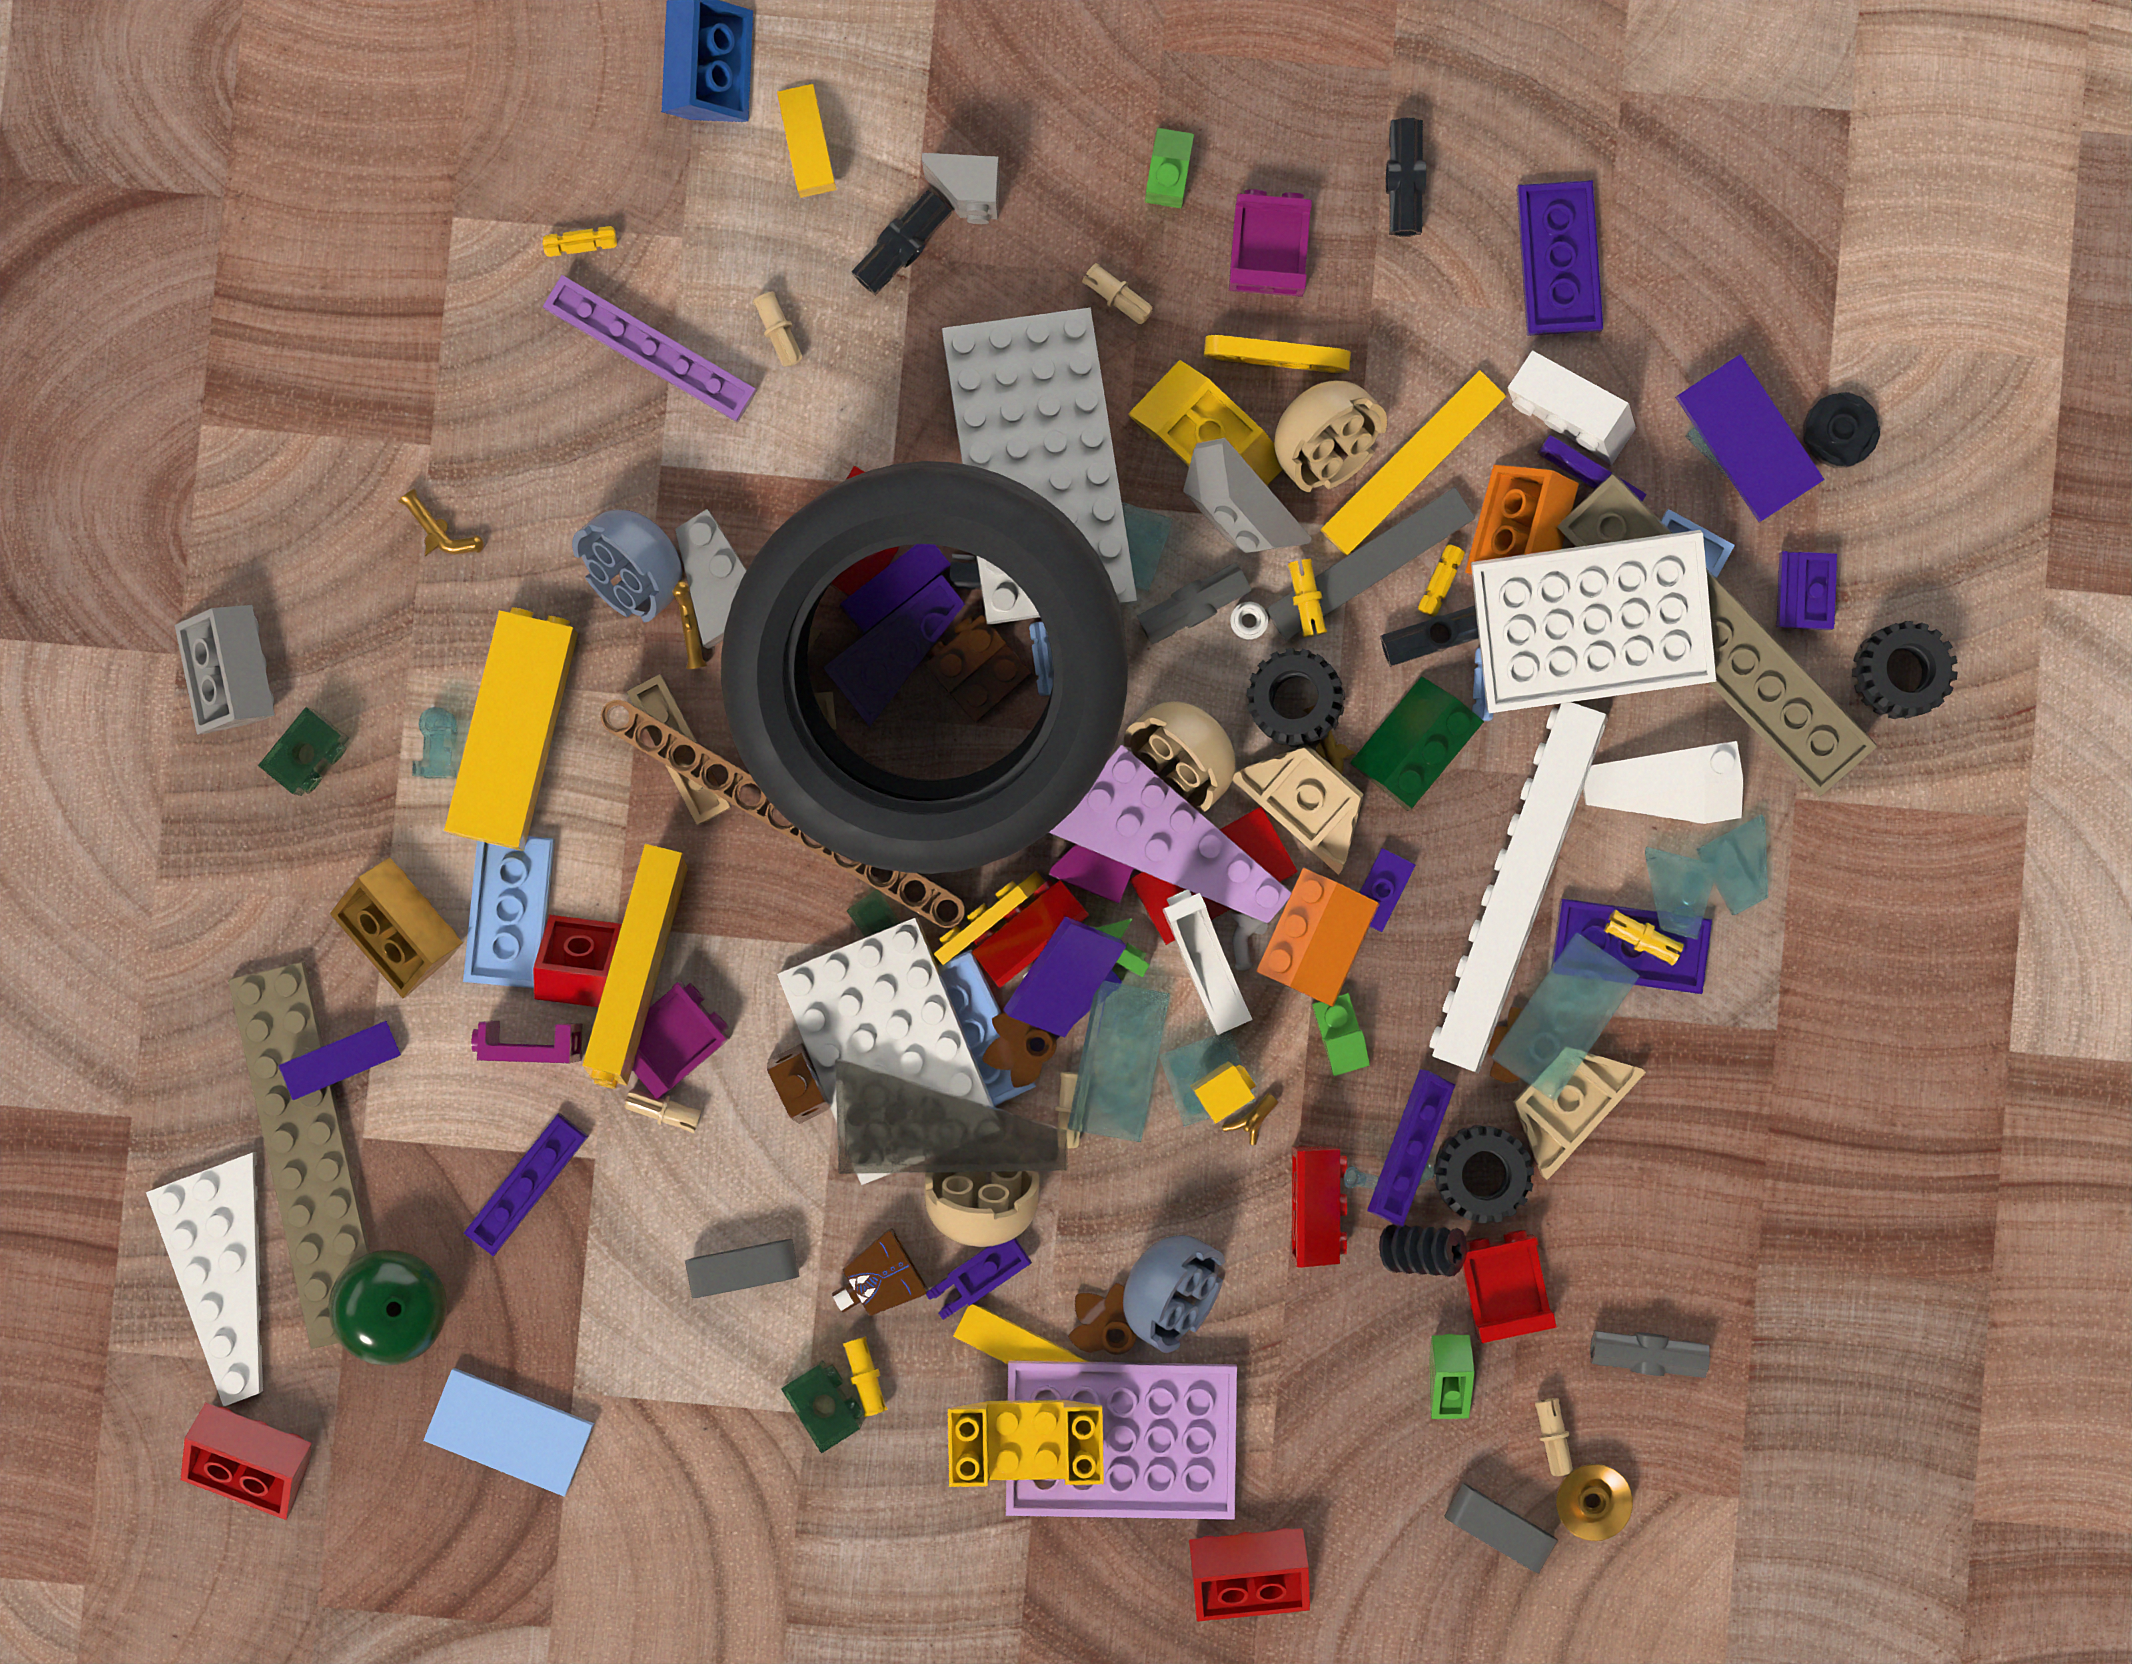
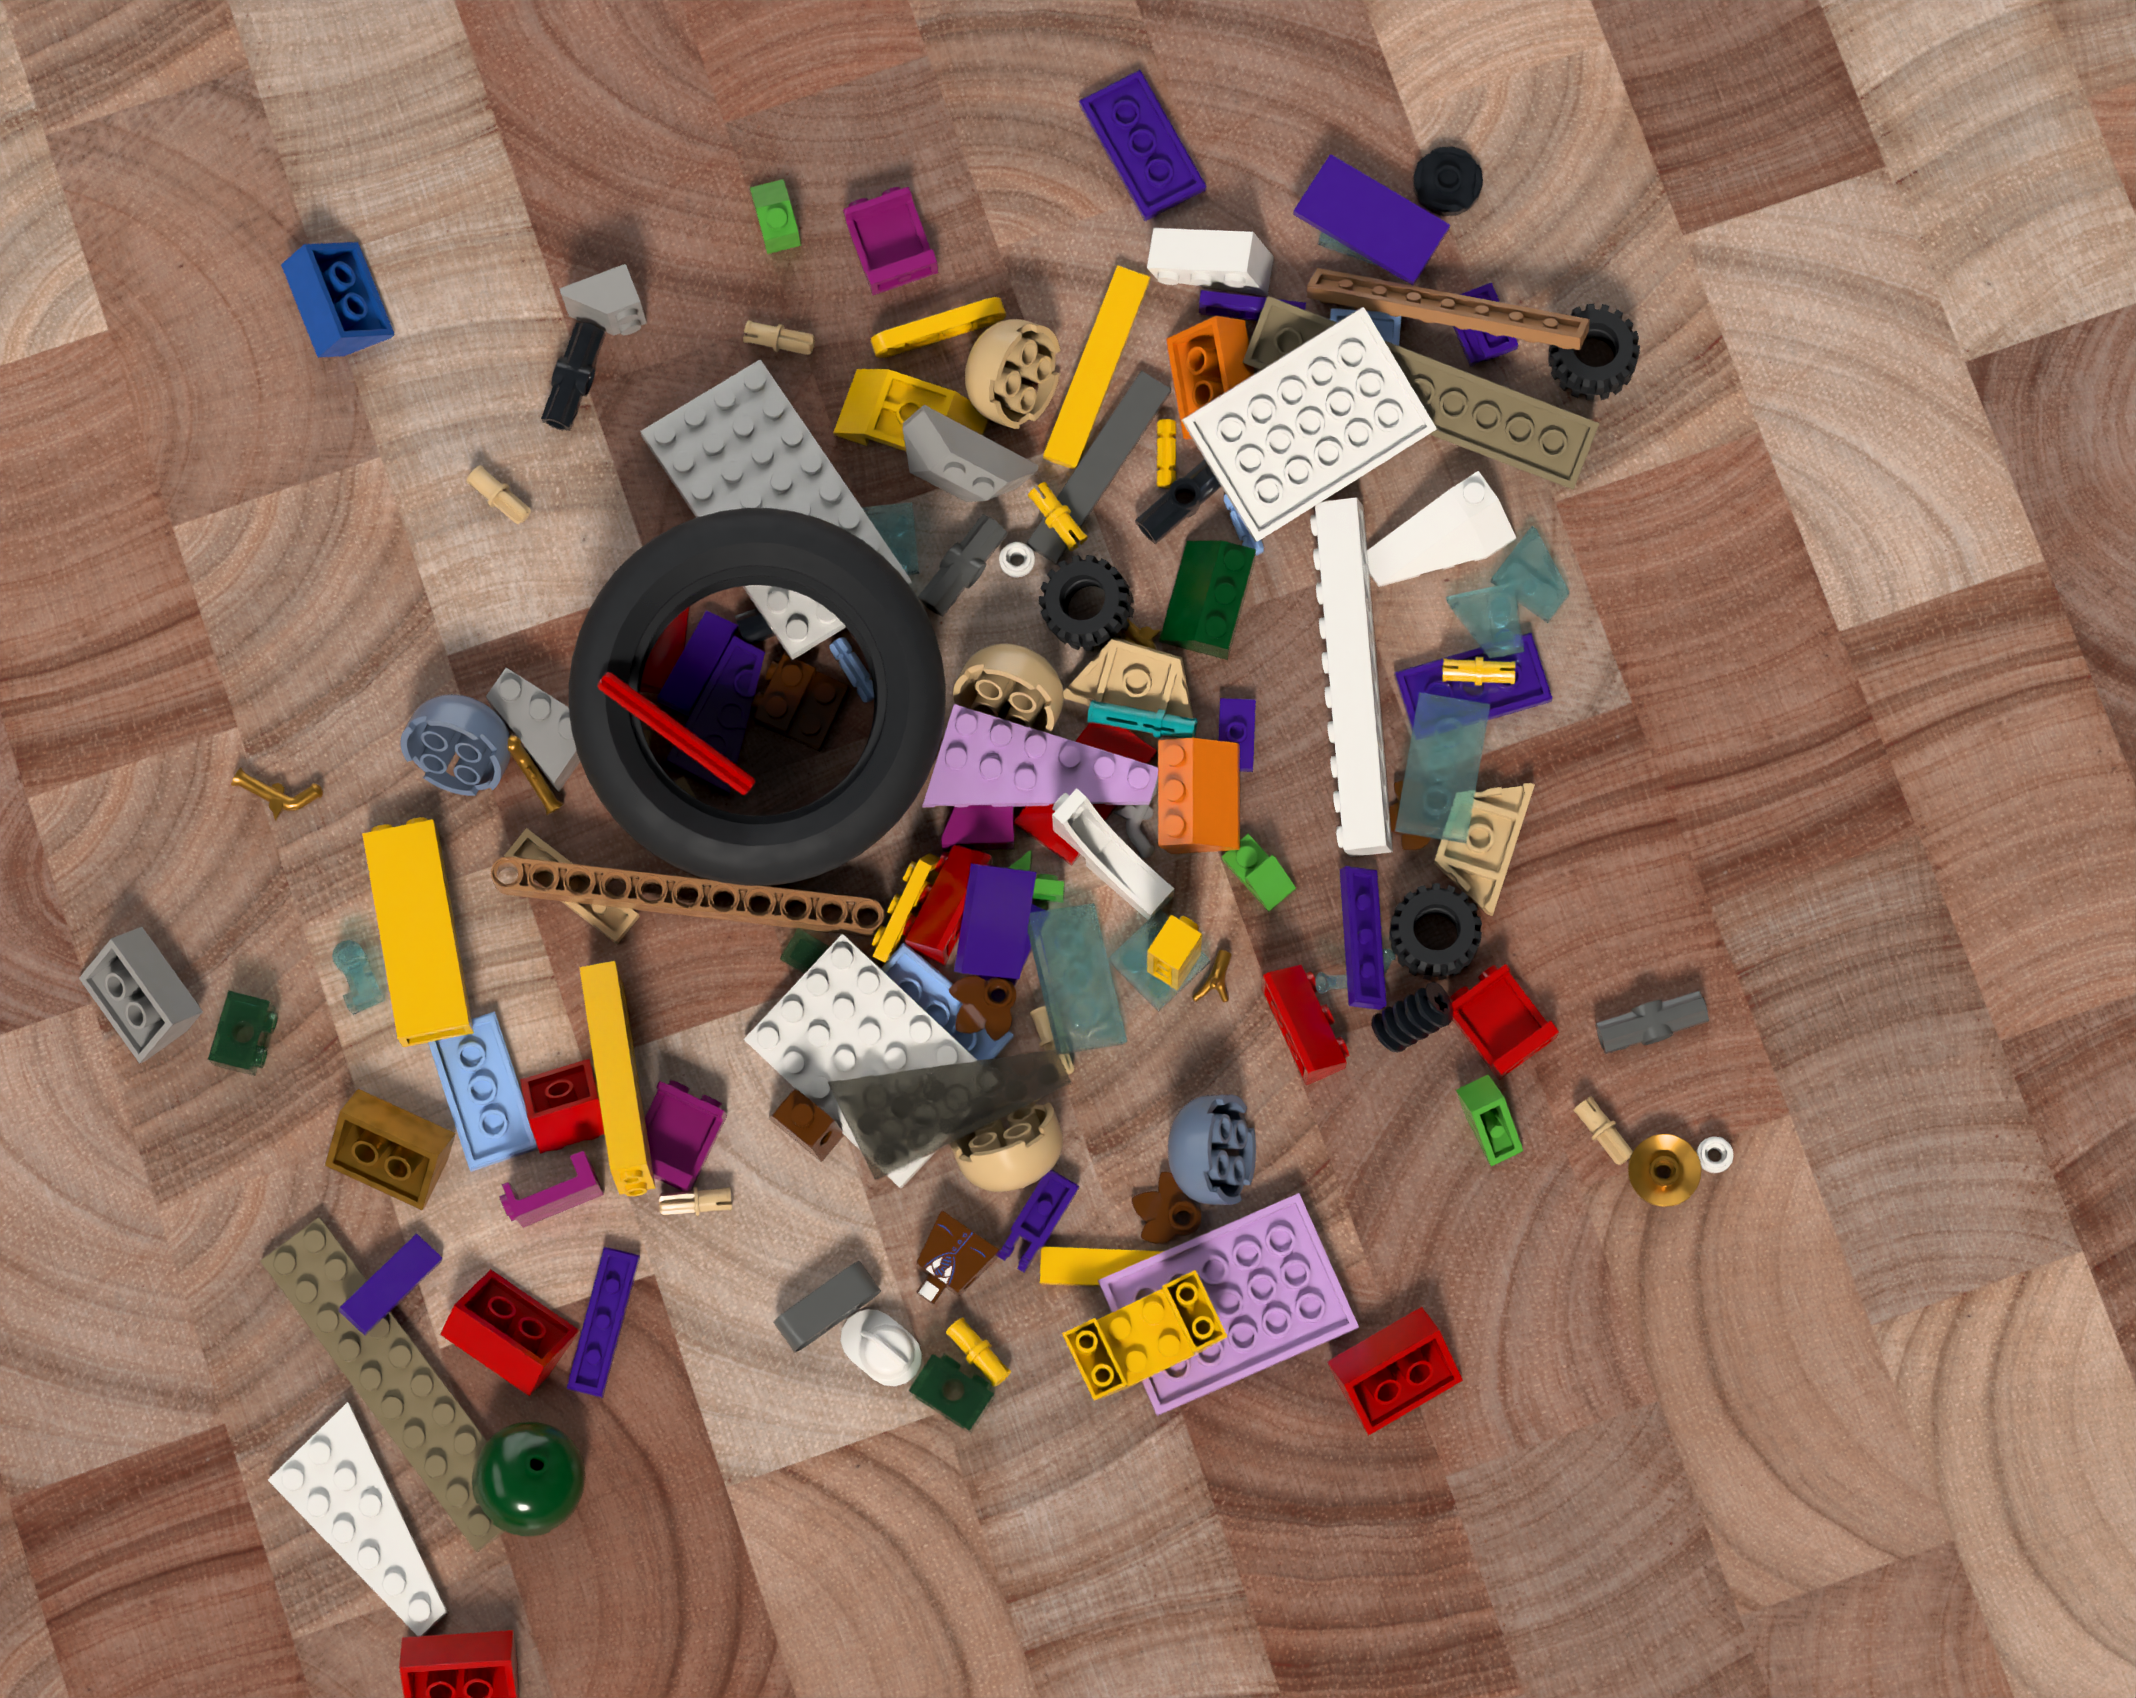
camera: 25 degrees left, 10 degrees down
light blue tile [423,1368,595,1497] -> none
yellow axle [542,226,617,257] -> none
medium lavender plate [543,275,757,423] -> none
yellow slope [777,84,837,198] -> none
black piece [1385,118,1426,237] -> none
dark grey beam [1444,1483,1558,1574] -> none
none -> red slope [440,1269,579,1396]
none -> red axle [597,672,755,795]
none -> white piece [840,1309,922,1386]
none -> teal pin [1087,700,1198,738]
none -> medium nougat plate [1307,268,1590,350]
none -> white plate [1697,1136,1733,1173]

